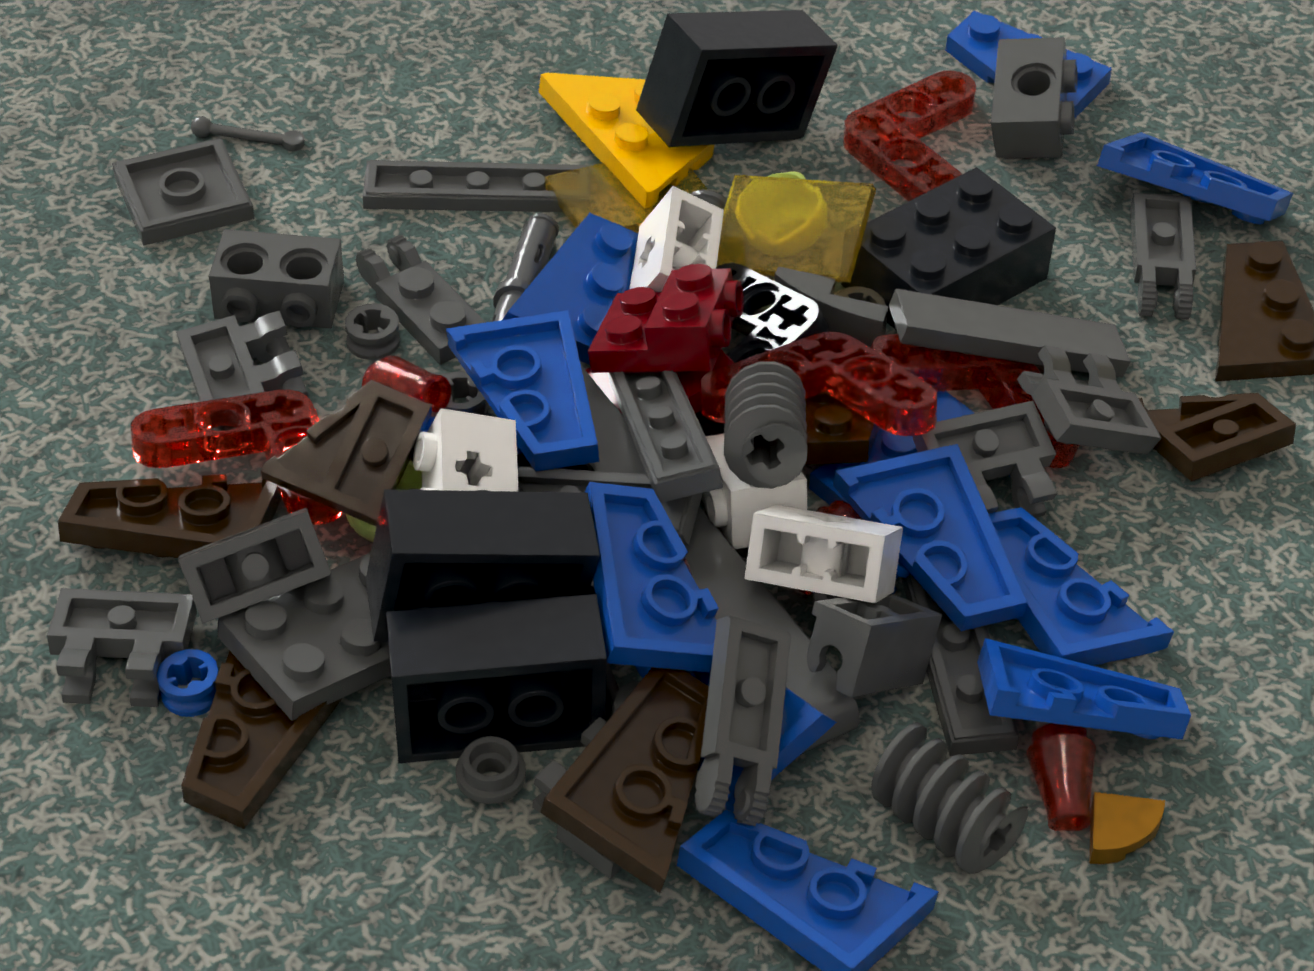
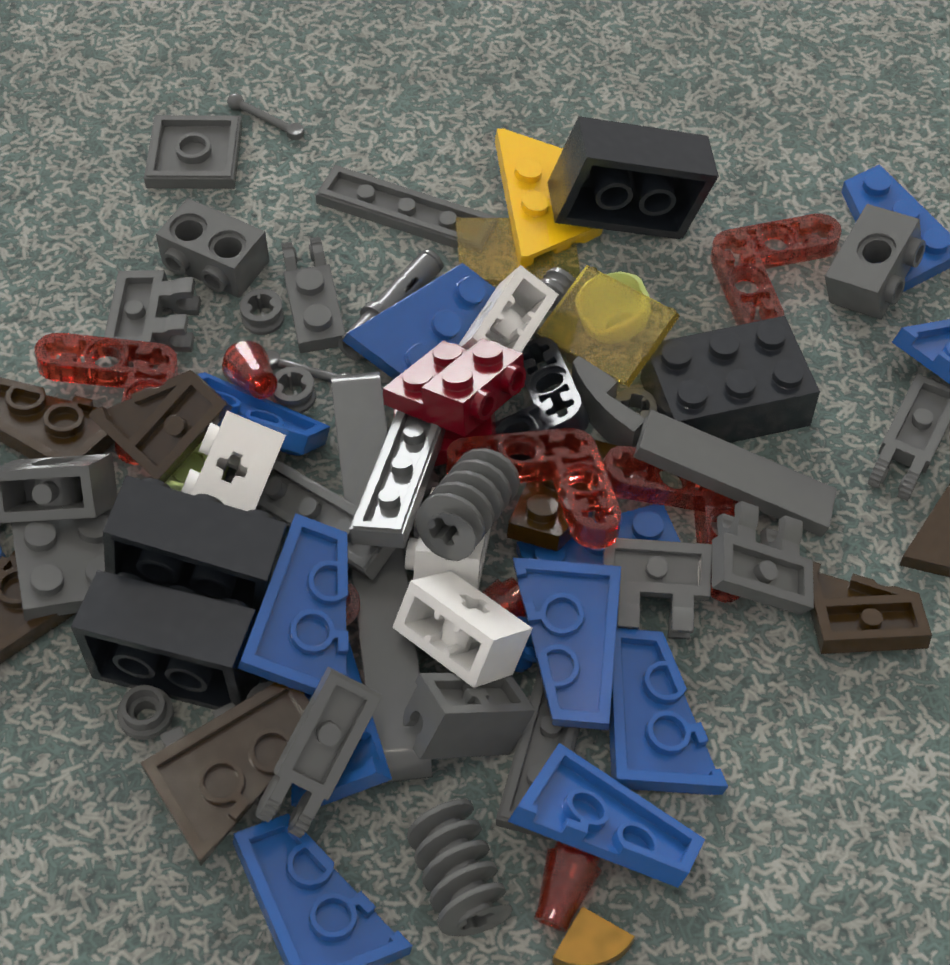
camera: 25 degrees right, 10 degrees up
blue wing [446,310,599,472] -> none

